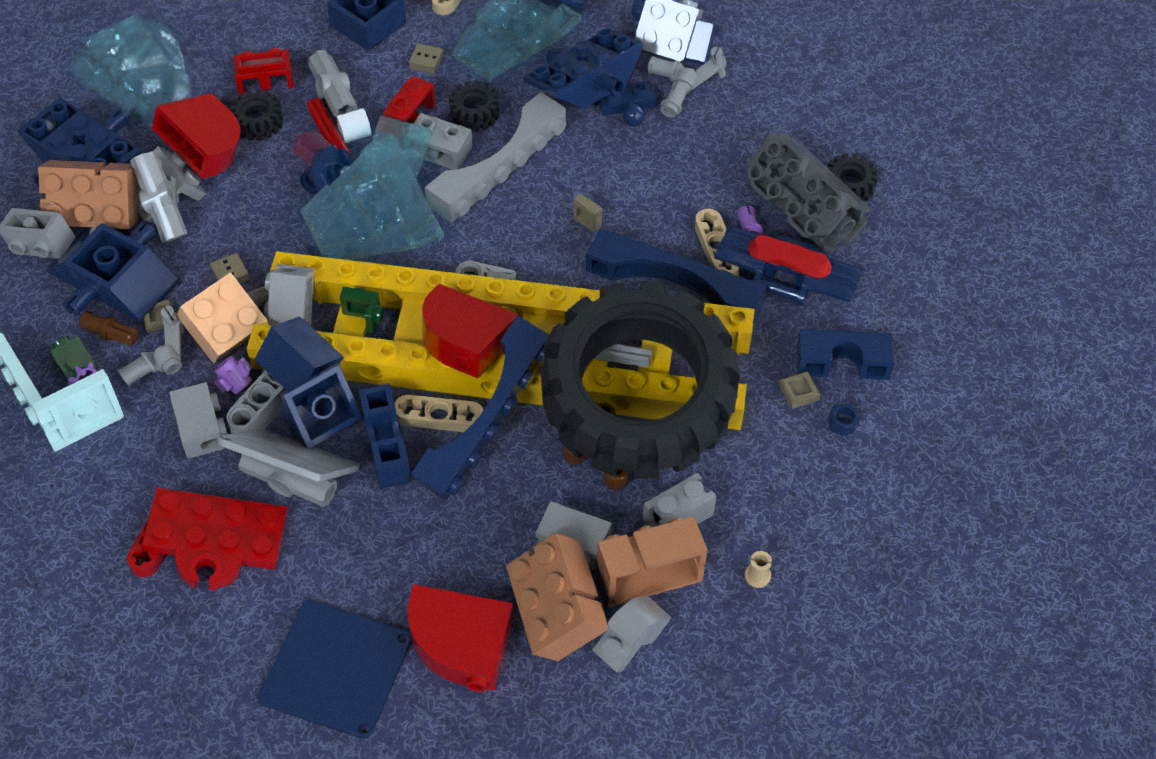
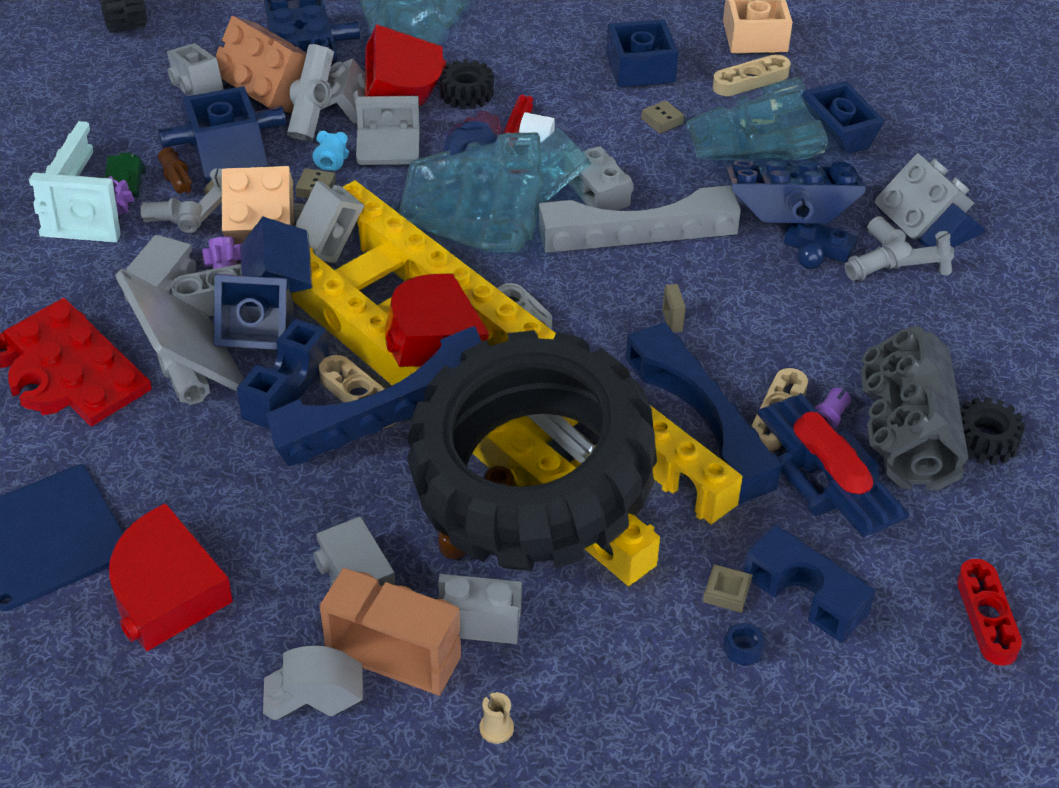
camera: 40 degrees right, 10 degrees down
red window [233,48,294,94] -> none
light grey piece [308,50,358,117] -> none
dark green bracket [340,286,385,334] -> none
red window [383,76,435,142] -> none
black tyre [449,80,499,132] -> none
nougat piece [506,532,609,661] -> none
none -> medium azure brick [312,131,349,171]
none -> light grey bracket [356,96,420,165]
none -> red beam [957,559,1022,666]

